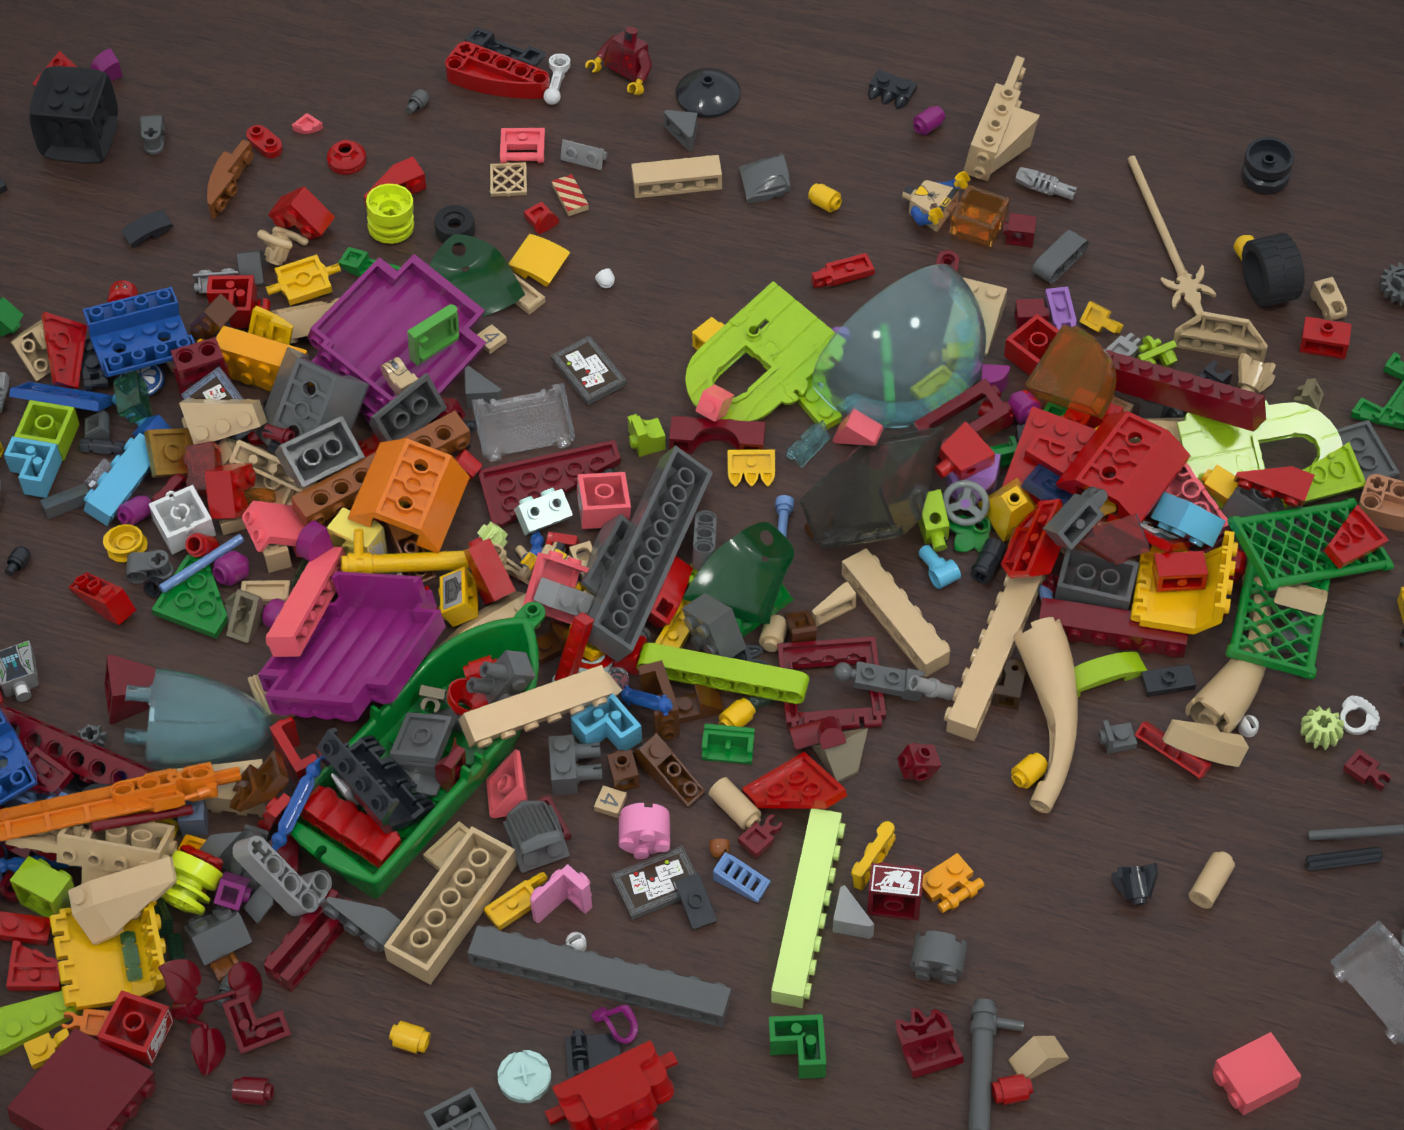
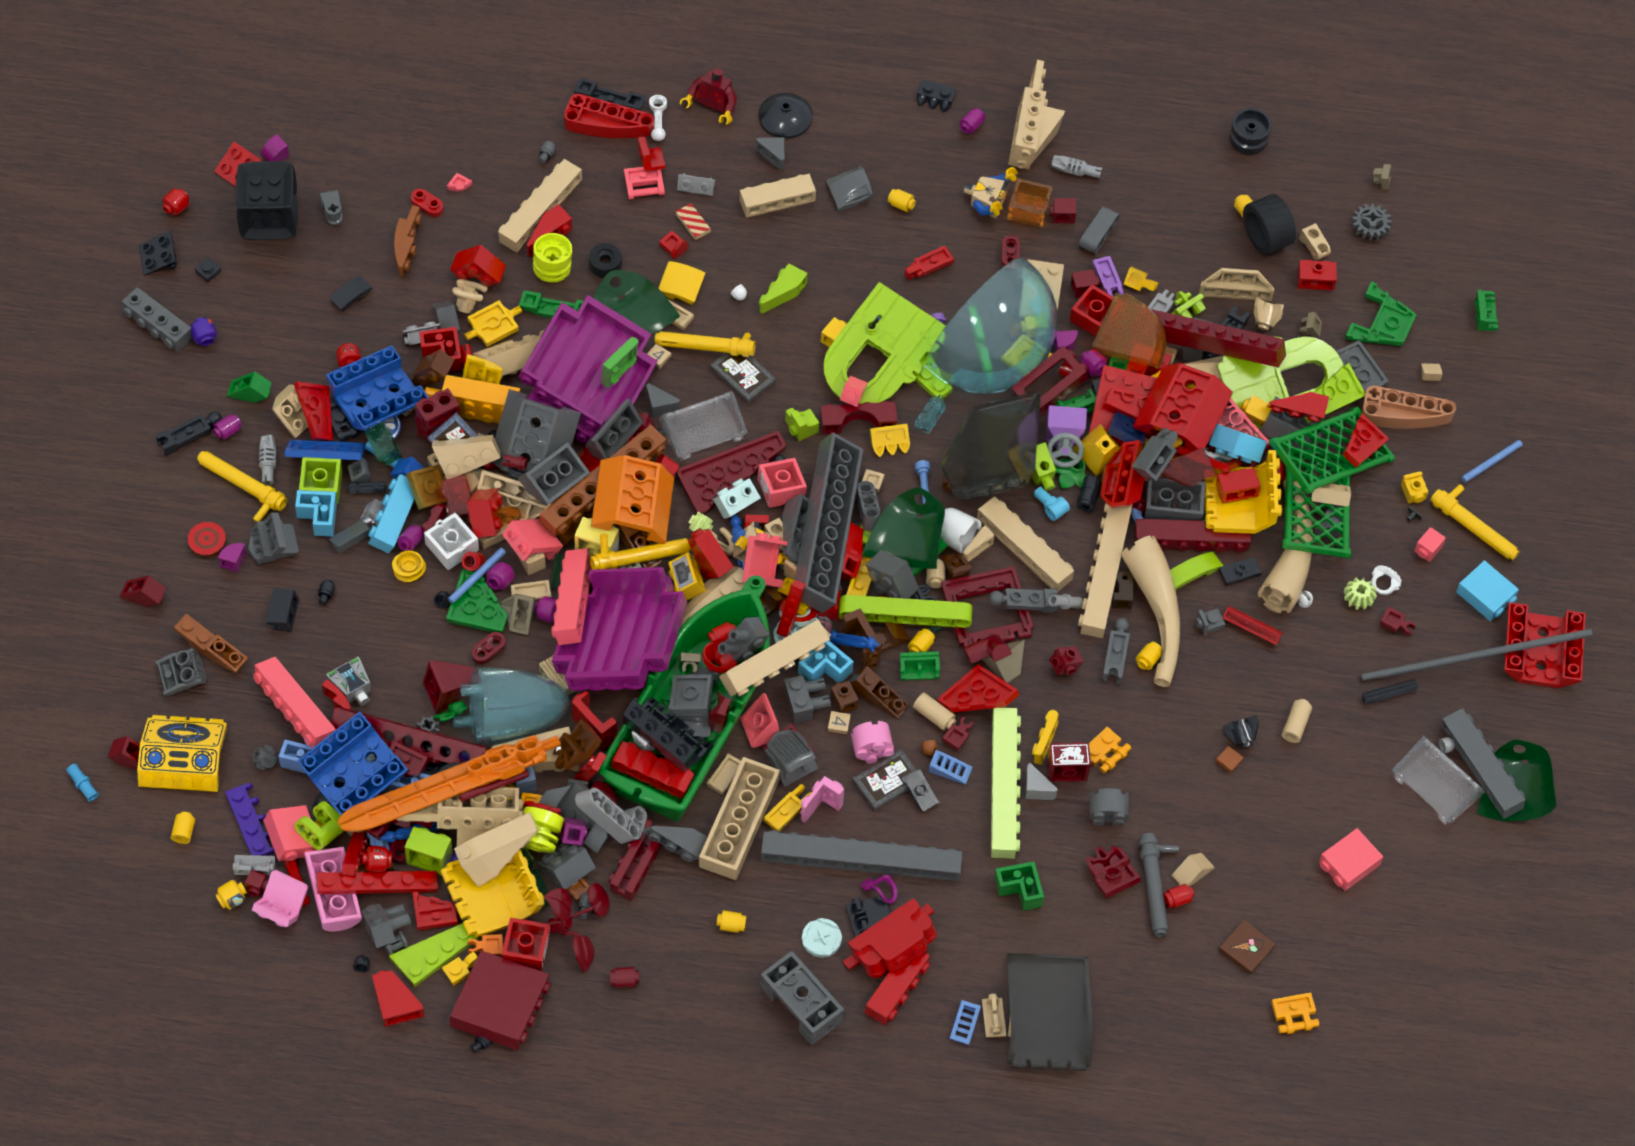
camera: 15 degrees left, 5 degrees up
red slope [68,572,136,625] -> none
clear green axle [120,930,143,982] -> none
dark grey piece [126,550,174,584] -> none
dark red brick [222,994,291,1054] -> none
blue wheel [271,758,321,851] -> none
magenta brick [296,520,333,562] -> none
red piece [327,140,367,175] -> none
tan leg [380,357,418,396] -> none
tan window [490,162,527,197] -> none
light grey brick [533,577,595,616] -> none
white hinge [565,932,587,952] -> none
coral slope [833,409,883,446] -> none
red torso [934,422,995,480] -> none
tan piece [1127,156,1216,315] -> none
tan slope [1163,719,1249,767] -> none
none -> green plate [433,700,467,722]
none -> dark red plate [472,632,506,664]
none -> tan brick [498,159,582,253]
none -> red panel [638,137,666,171]
none -> yellow cylinder [655,331,756,357]
none -> lime slope [759,263,808,314]
none -> tan plate [862,469,885,493]
none -> white cylinder [941,508,981,554]
none -> dark grey plate [1102,618,1130,684]
none -> dark orange tile [1216,746,1244,773]

